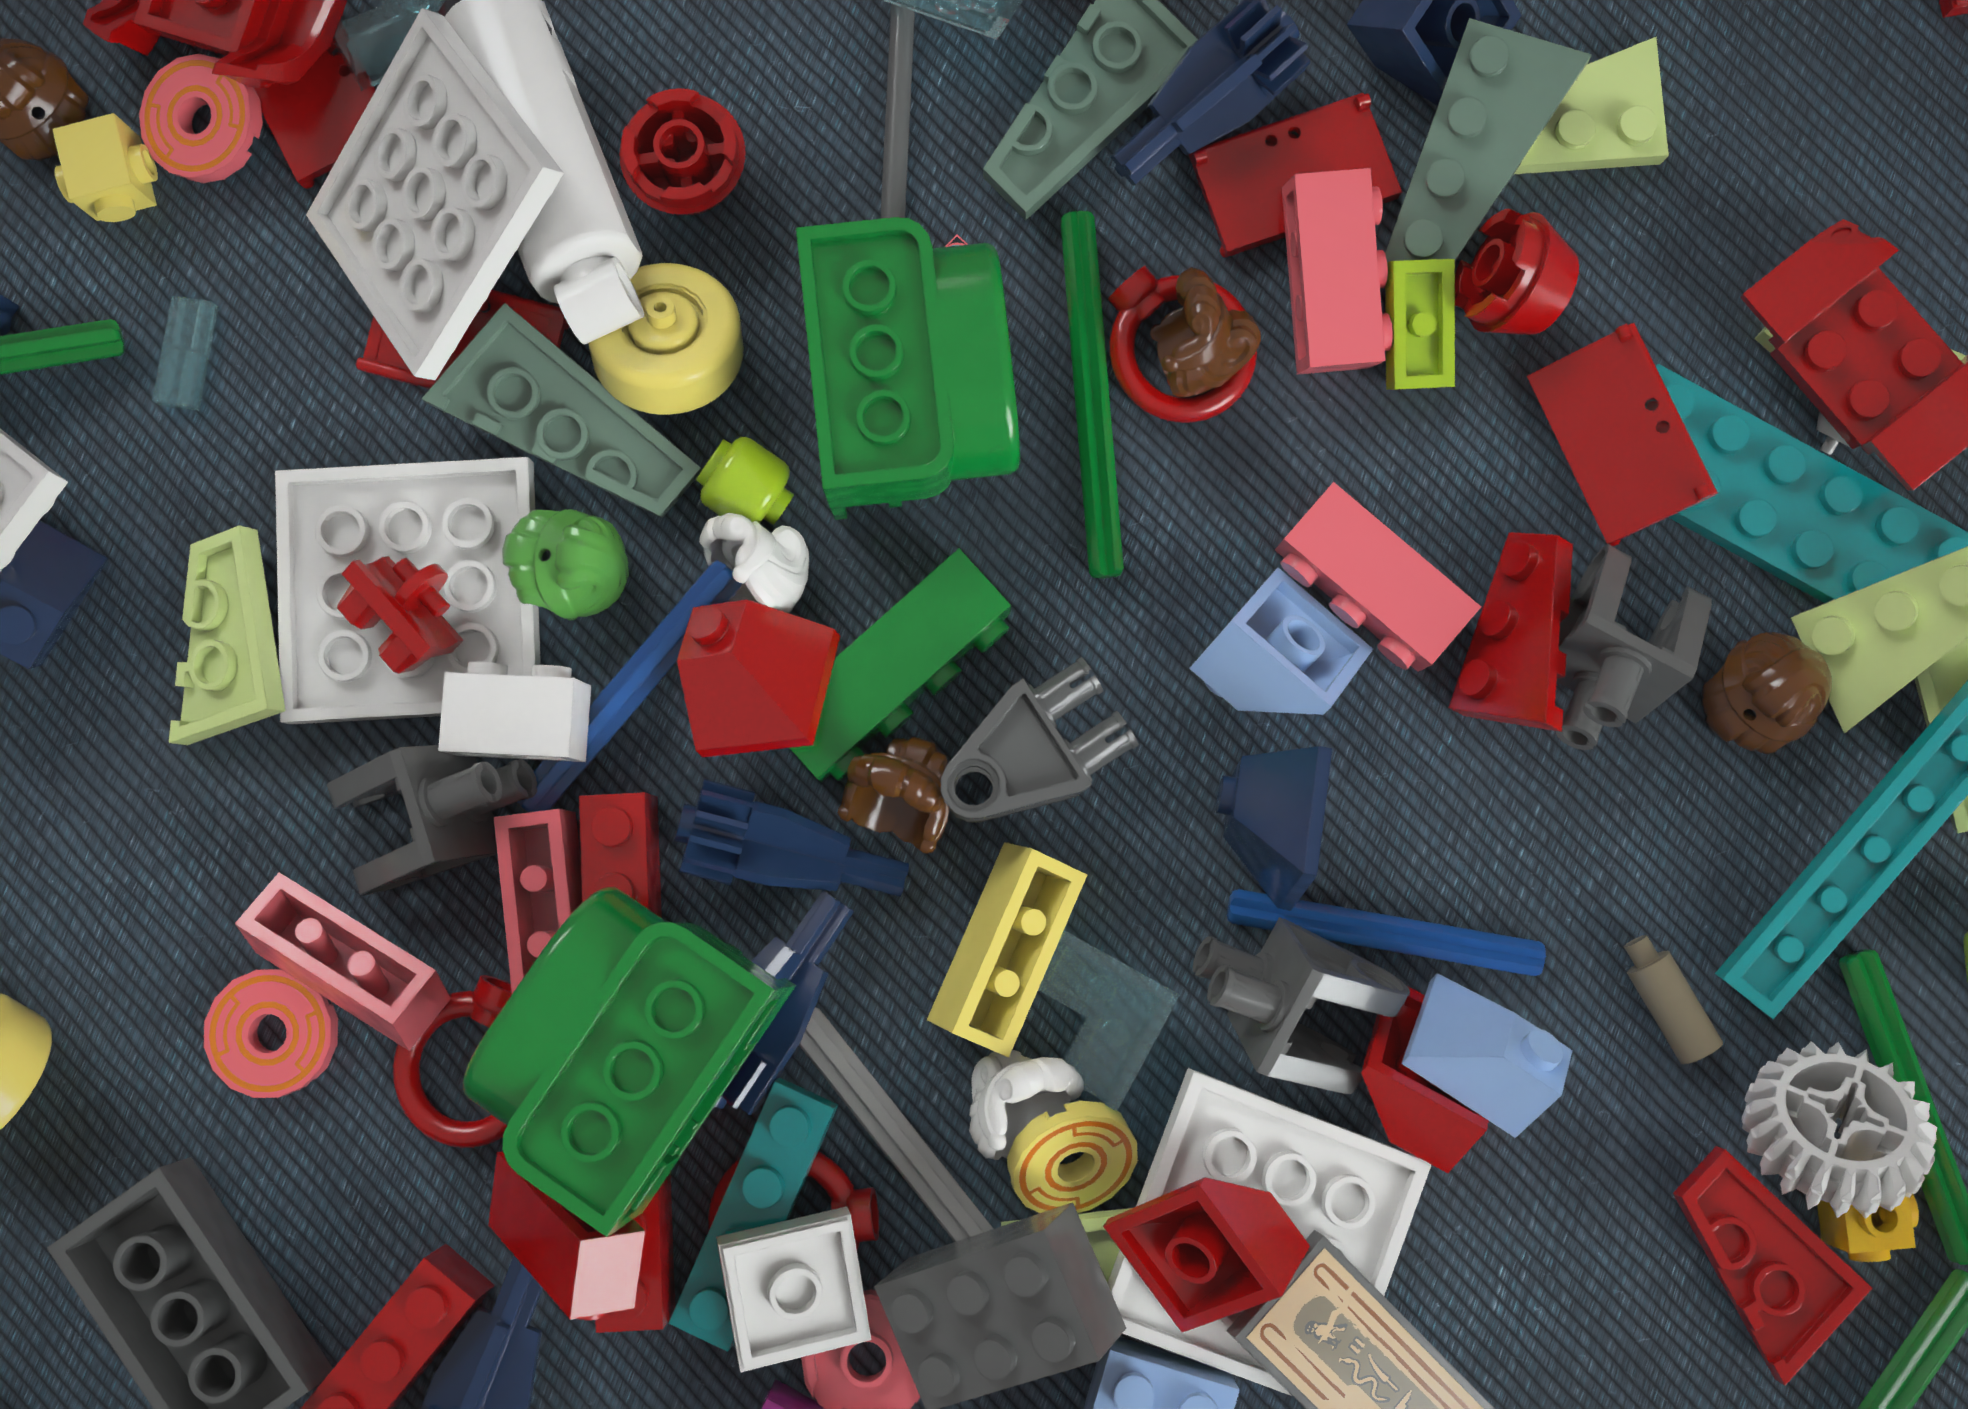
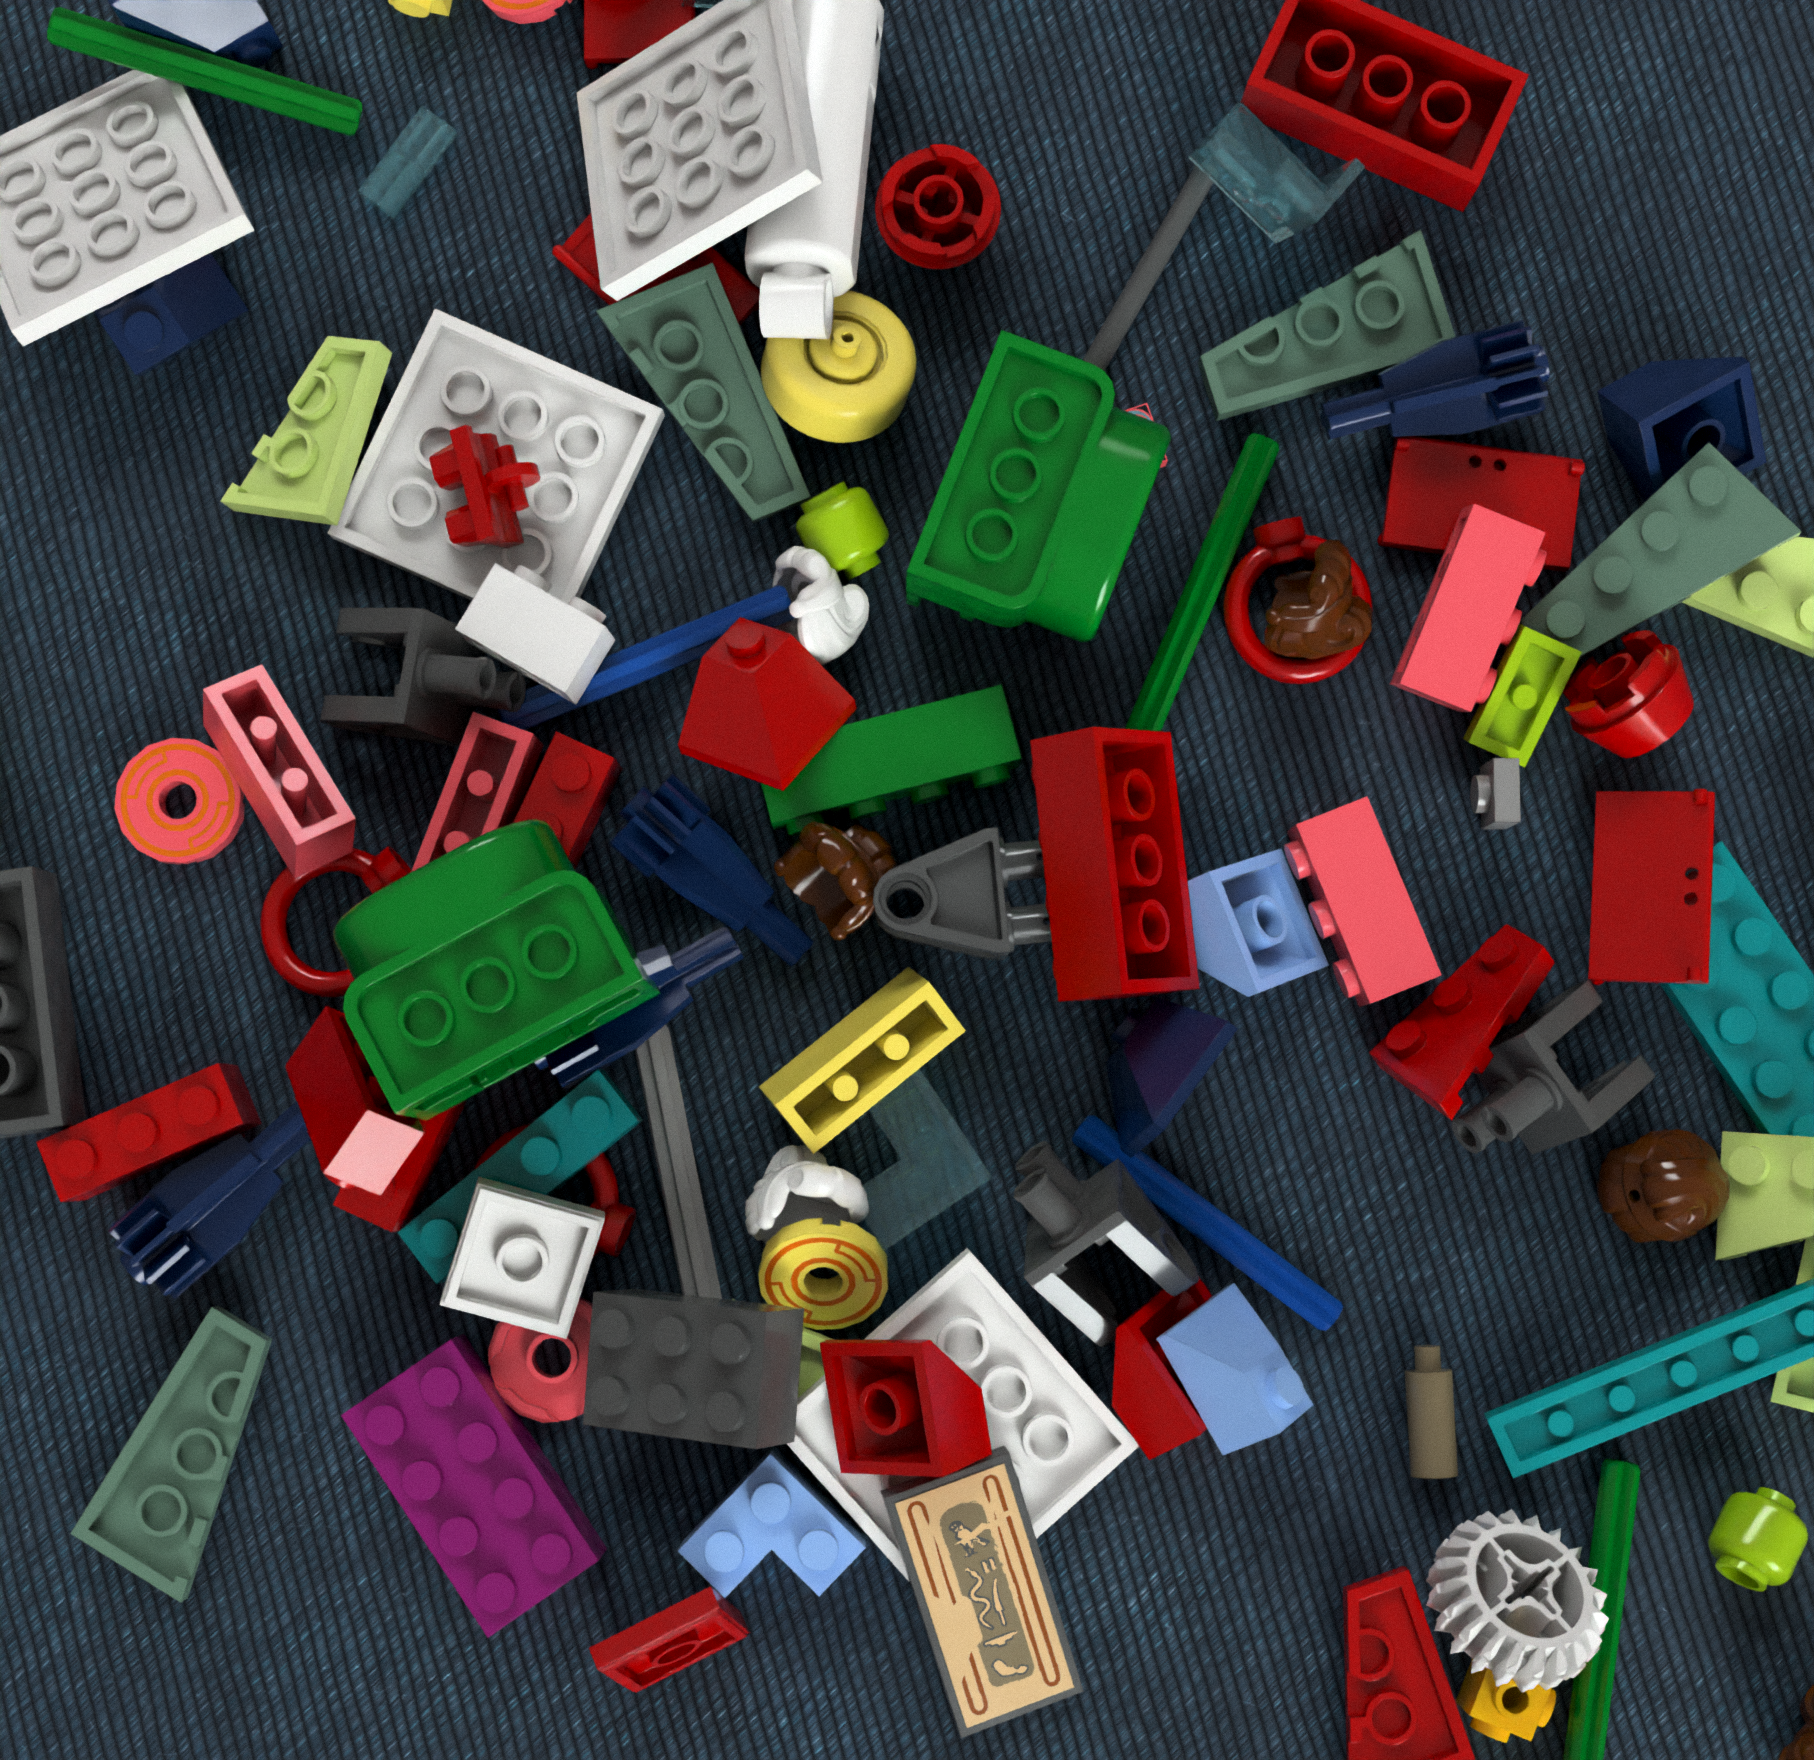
camera: 25 degrees right, 0 degrees up
bright green hair [502,509,629,621] -> none
none -> red brick [1030,727,1200,1002]
none -> light grey plate [1470,758,1521,829]

